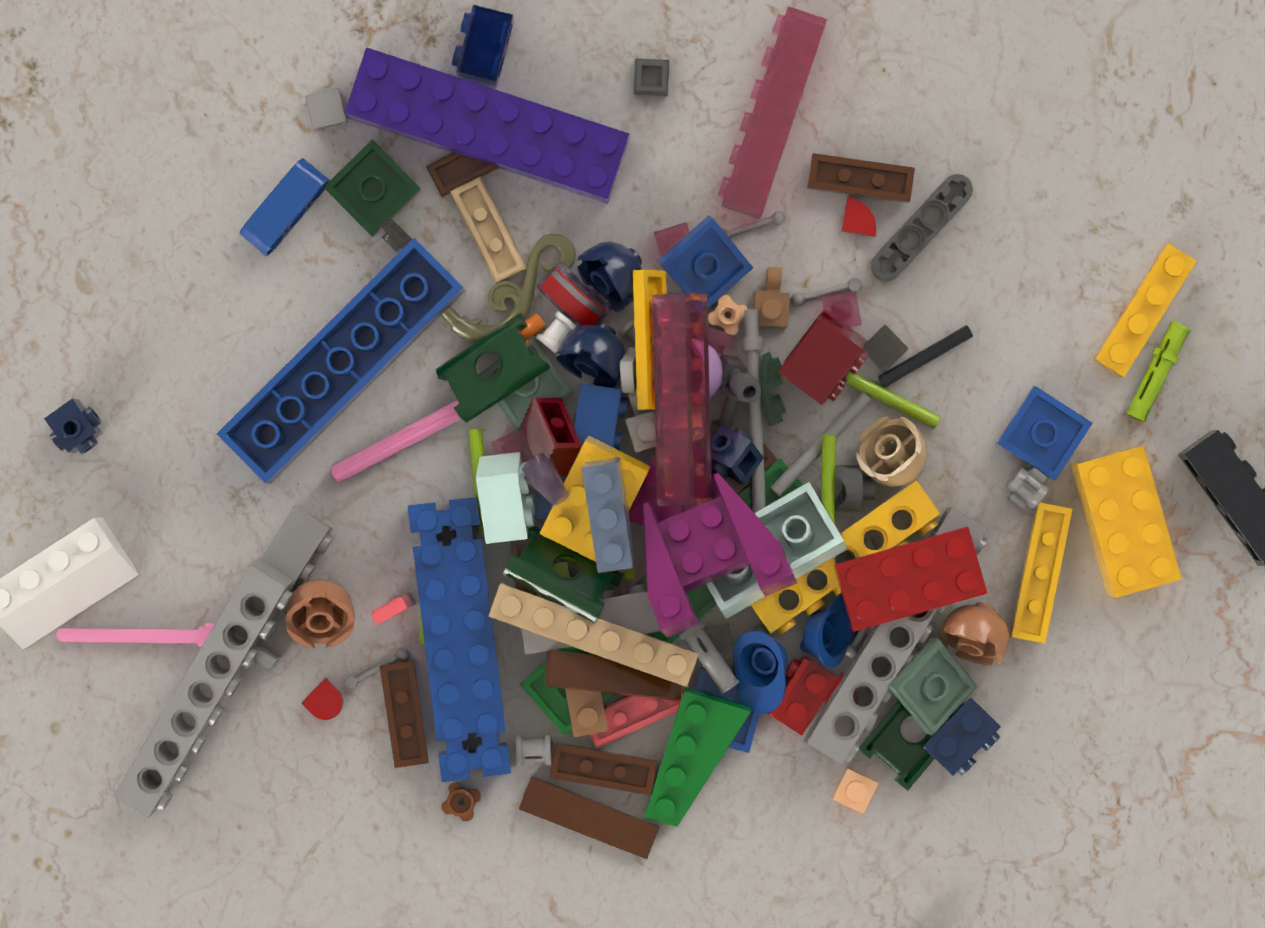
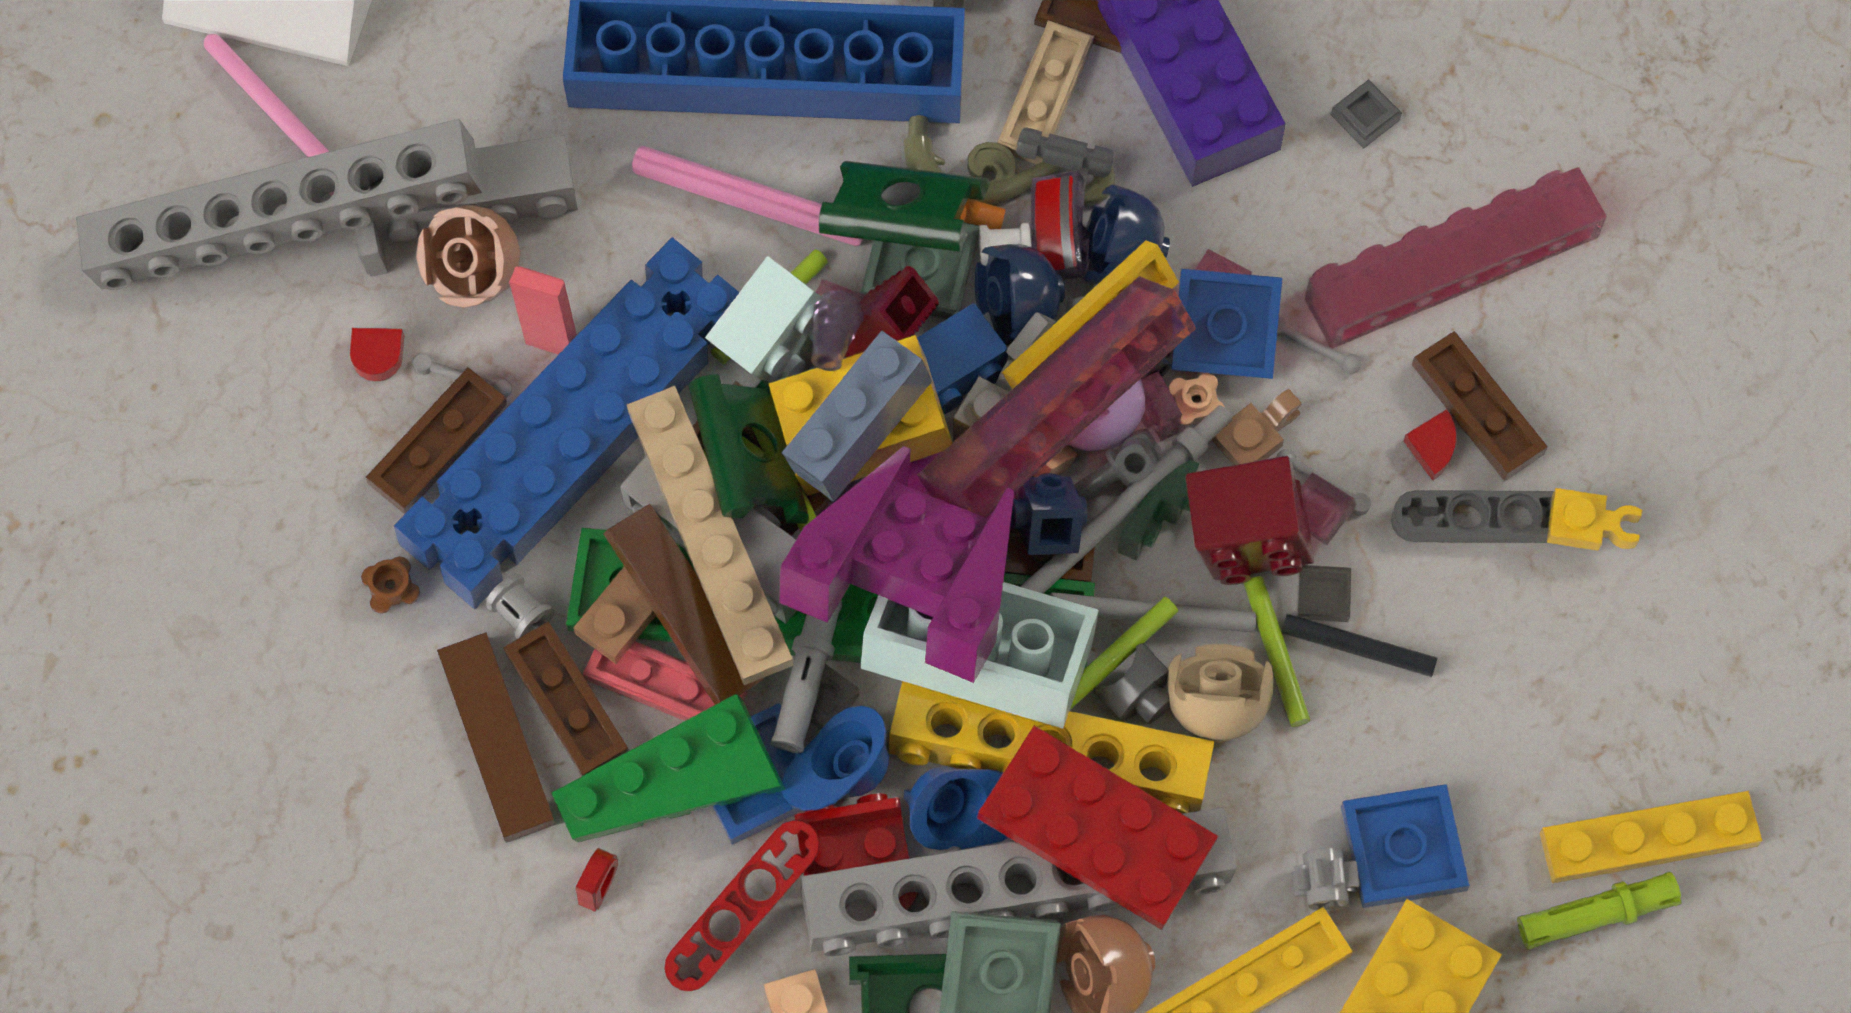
camera: 50 degrees right, 20 degrees down
none -> red tile [576,848,618,912]
none -> red beam [664,820,821,991]
none -> dark grey axle [1016,127,1114,178]
none -> yellow plate [1547,488,1642,551]

